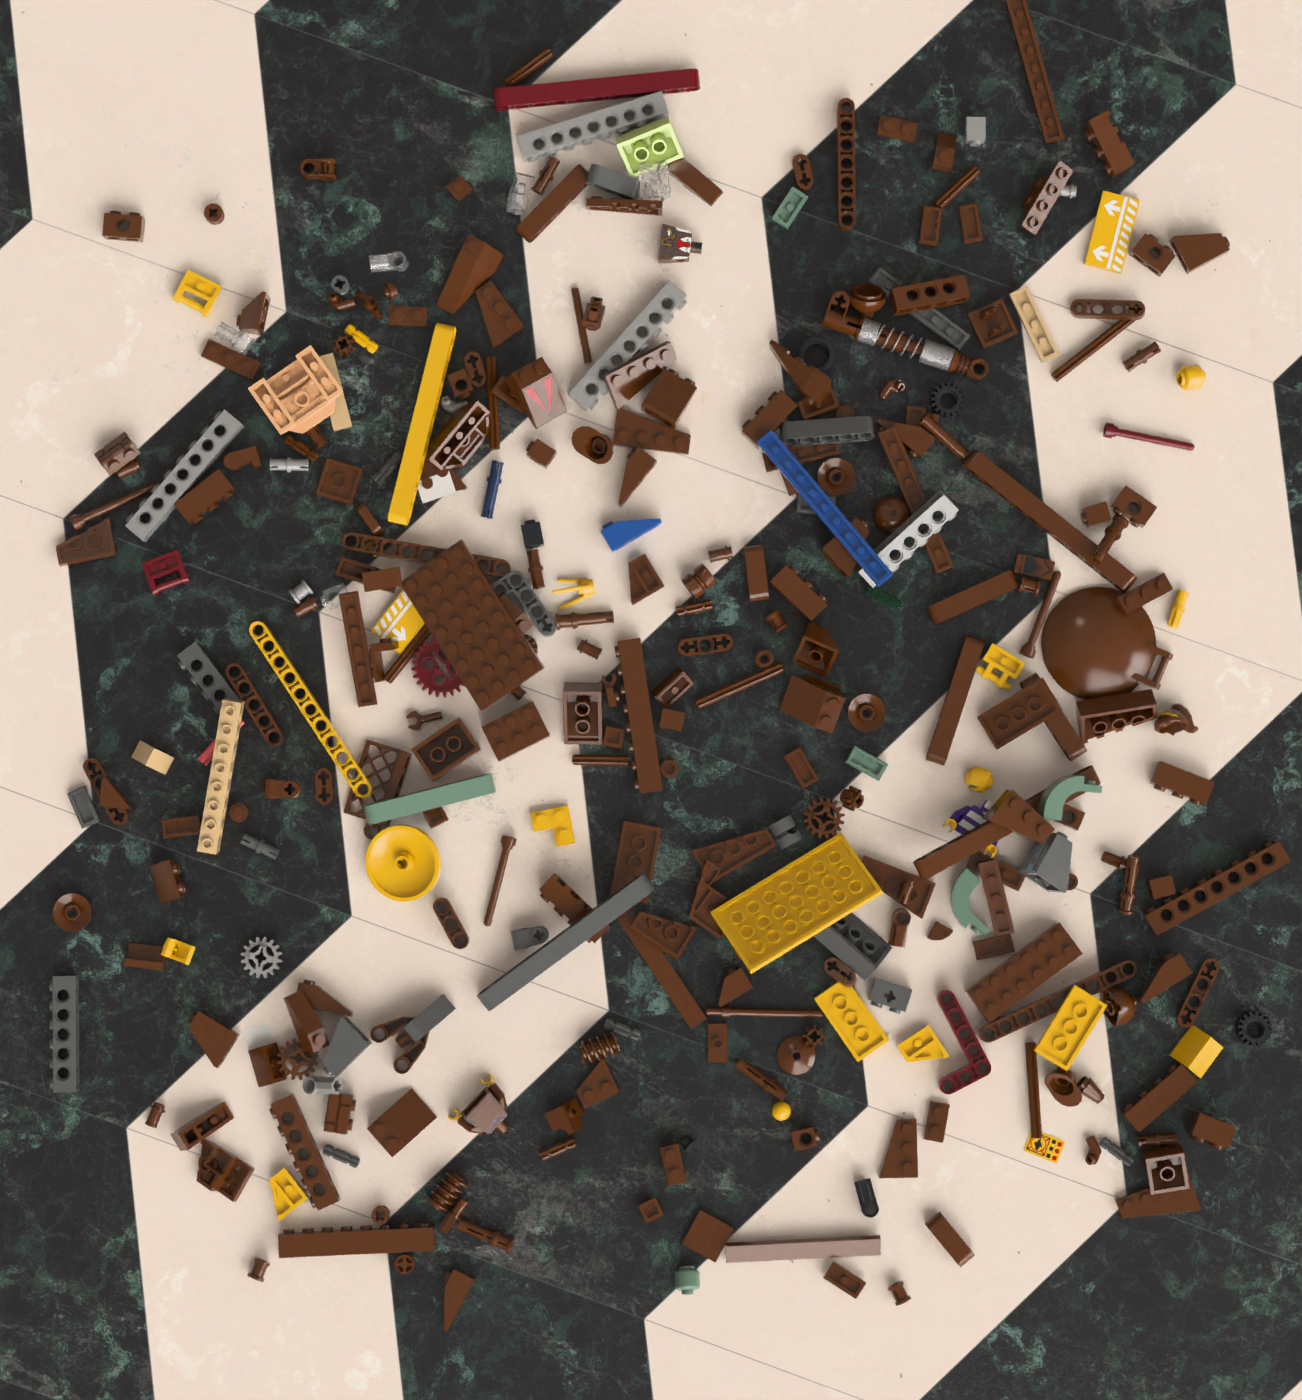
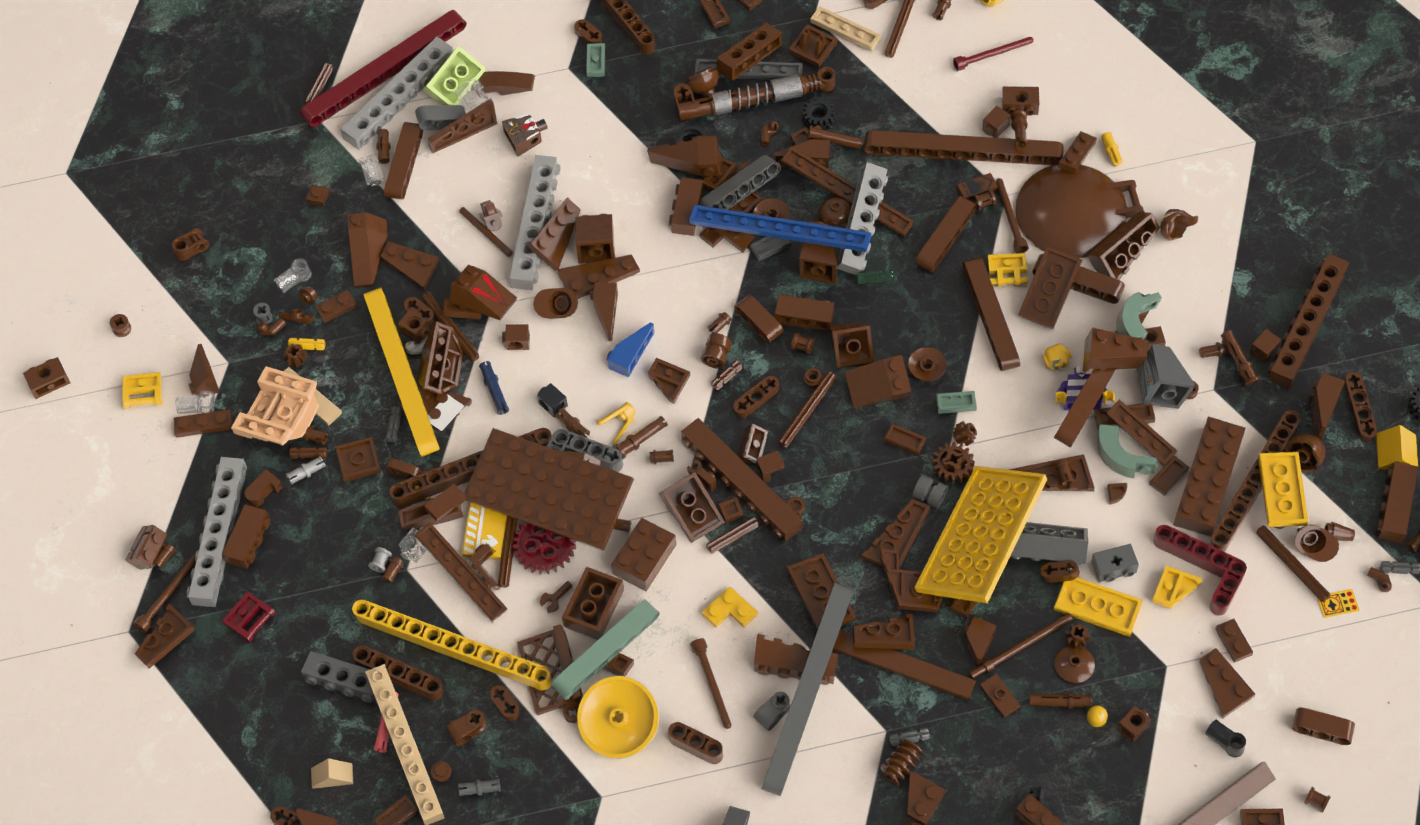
camera: 30 degrees left, 25 degrees down
reddish brown piece [888,908,911,948] -> none
reddish brown brick [1150,761,1215,806] -> none

